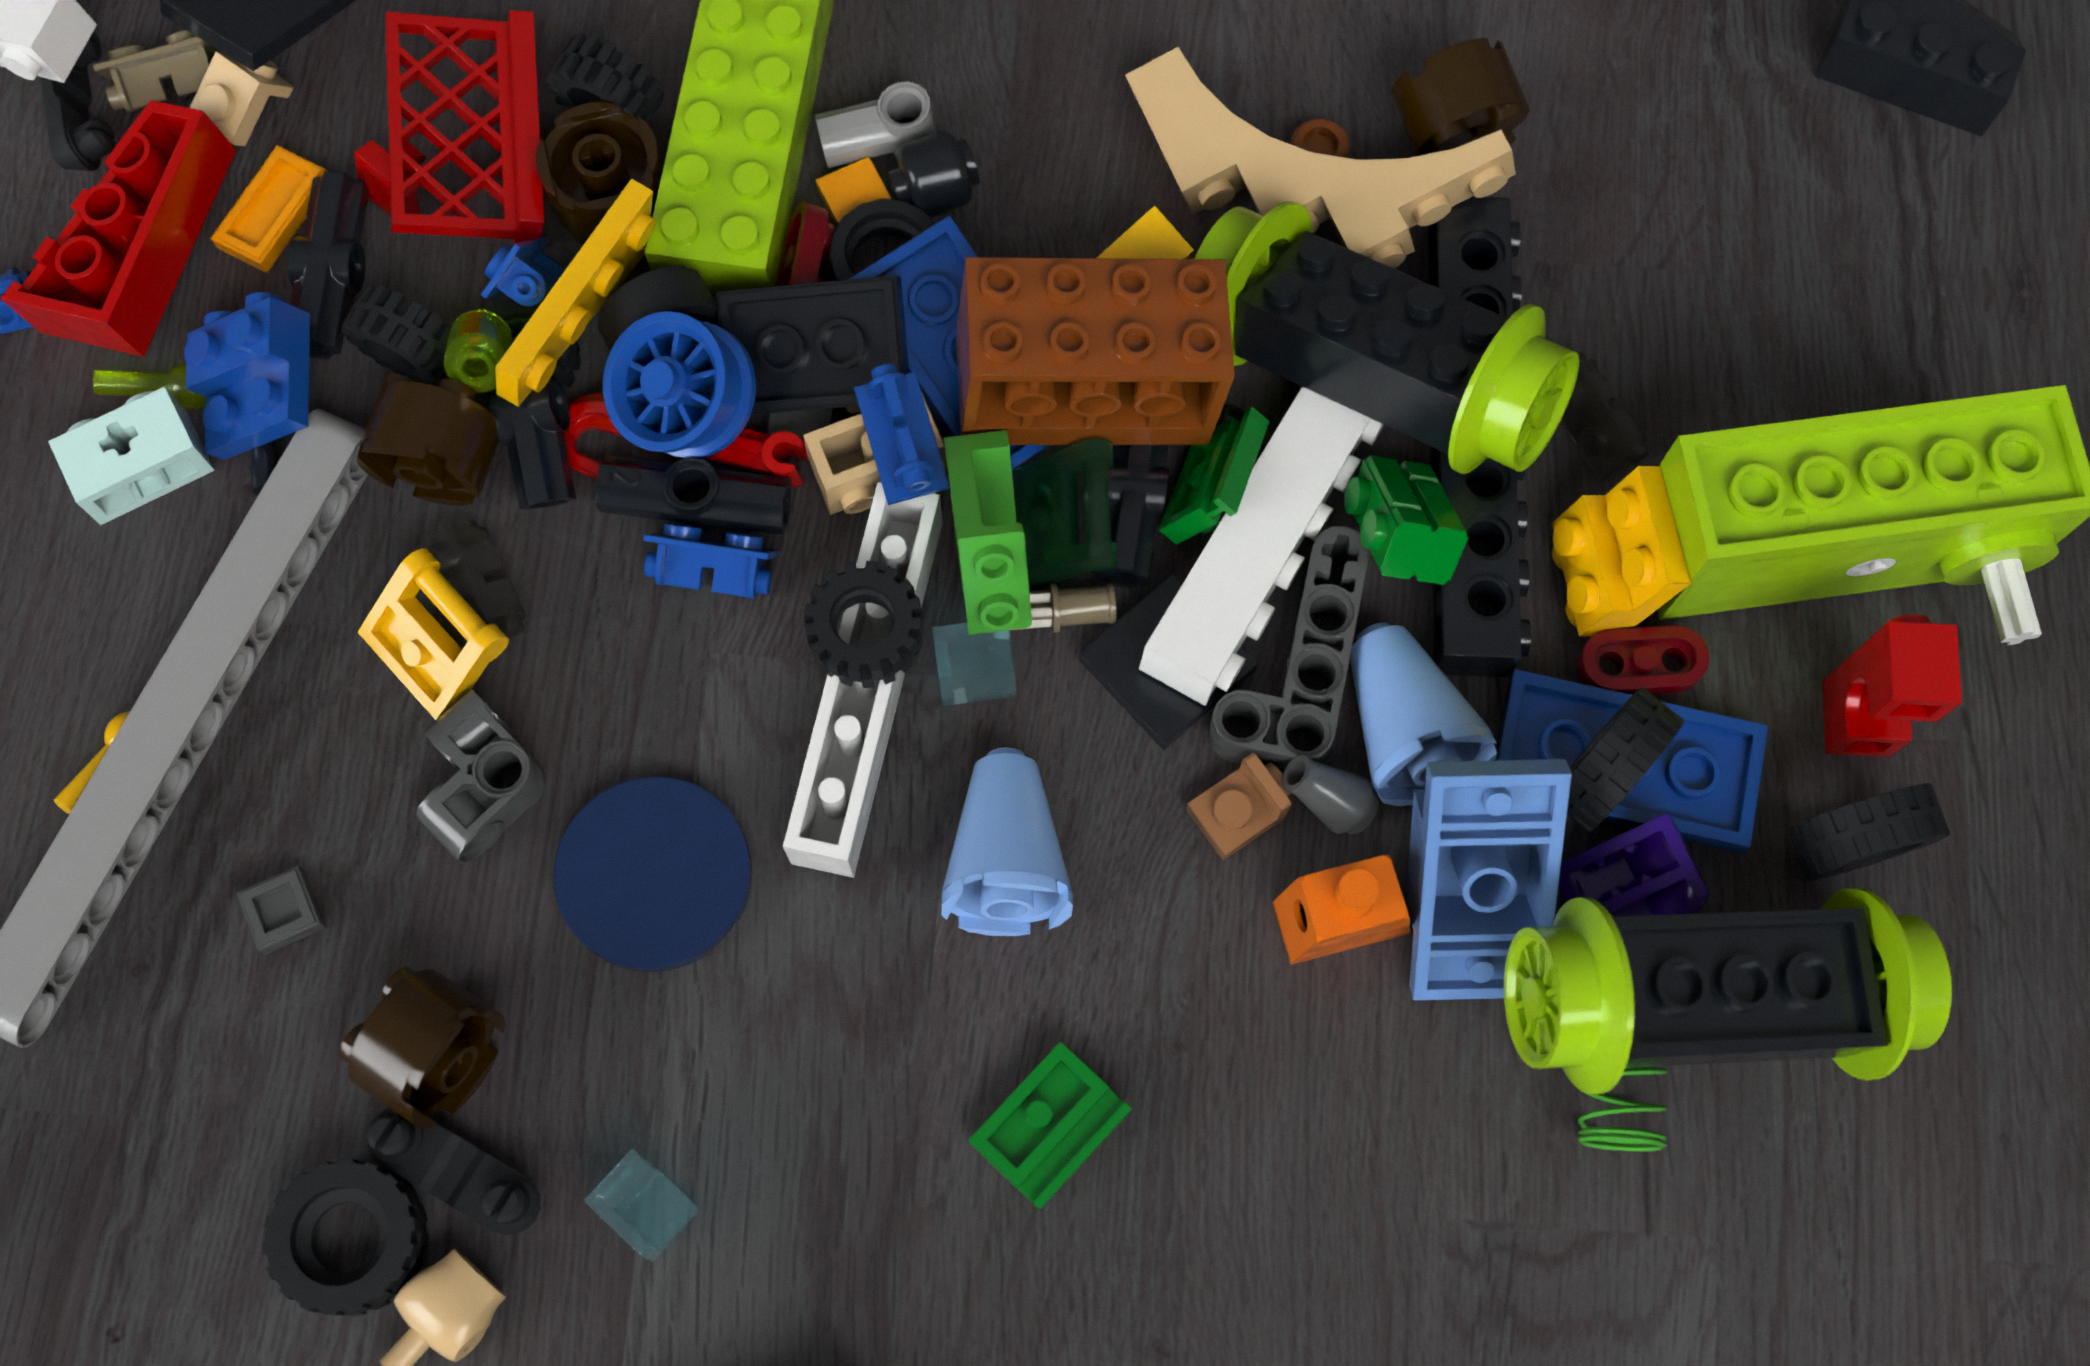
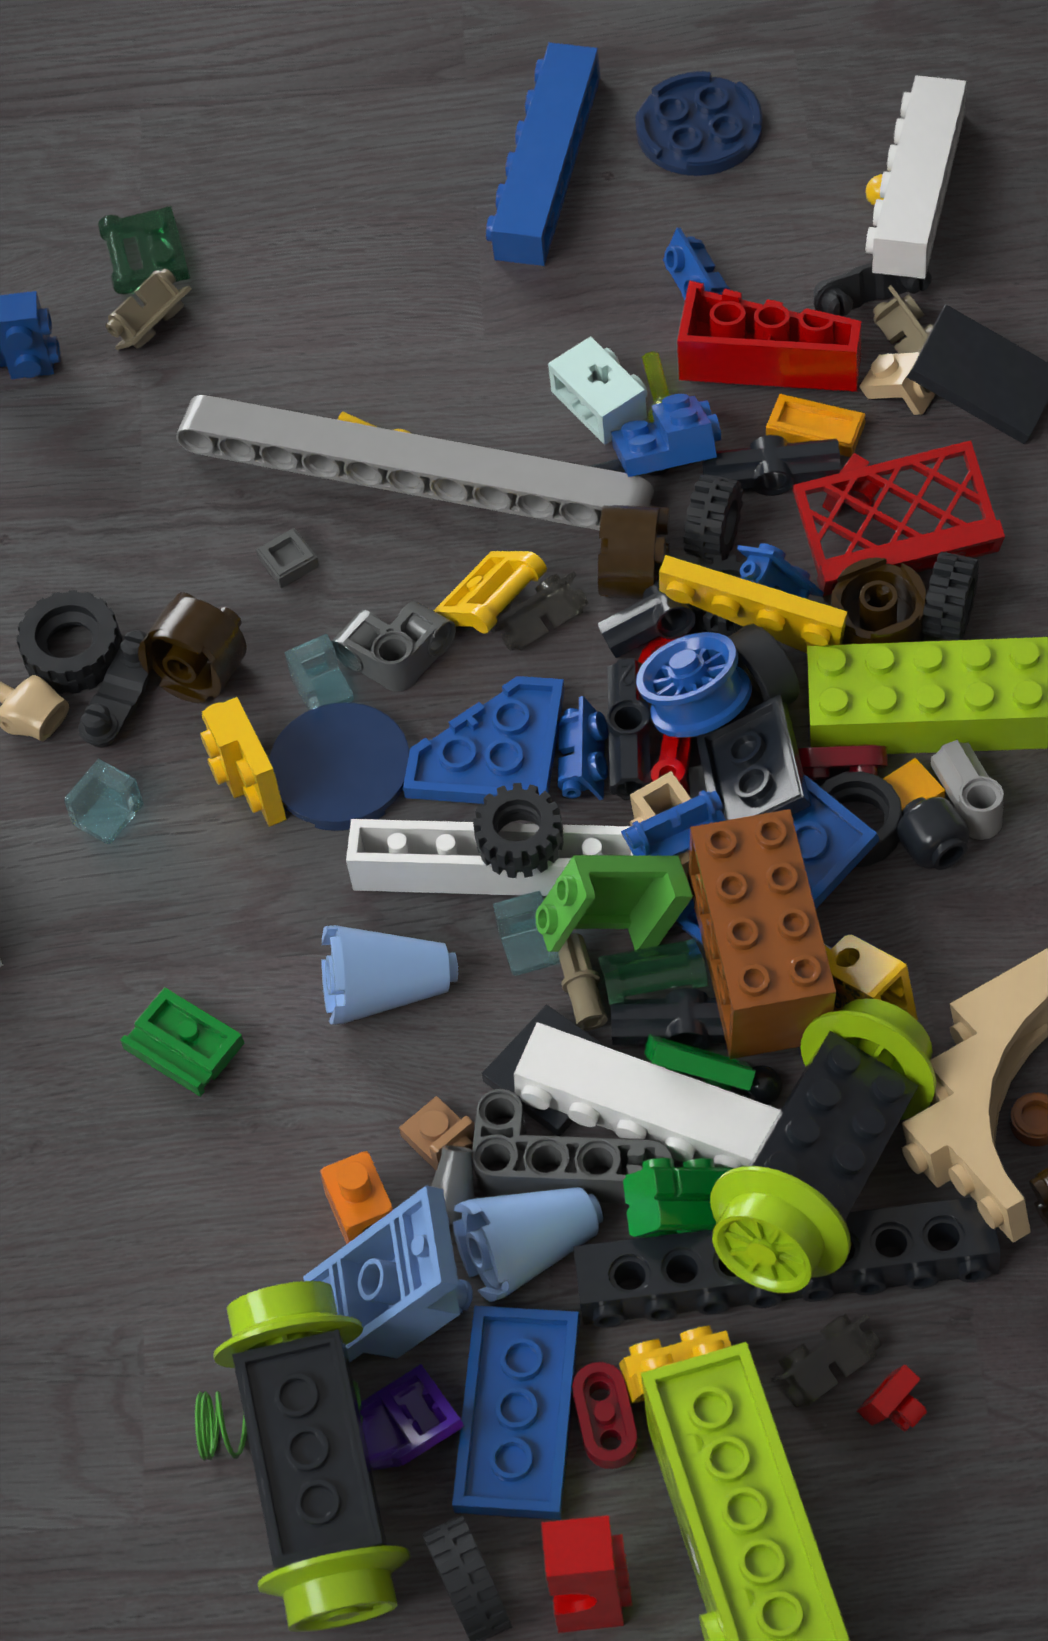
camera: 90 degrees right, 15 degrees down
clear neon green brick [444,310,513,393] -> none
black tyre [1567,686,1685,833] -> none
none -> yellow plate [200,697,287,827]
none -> clear light blue panel [284,633,354,711]
none -> blue plate [403,676,565,804]
none -> red tile [857,1364,927,1432]

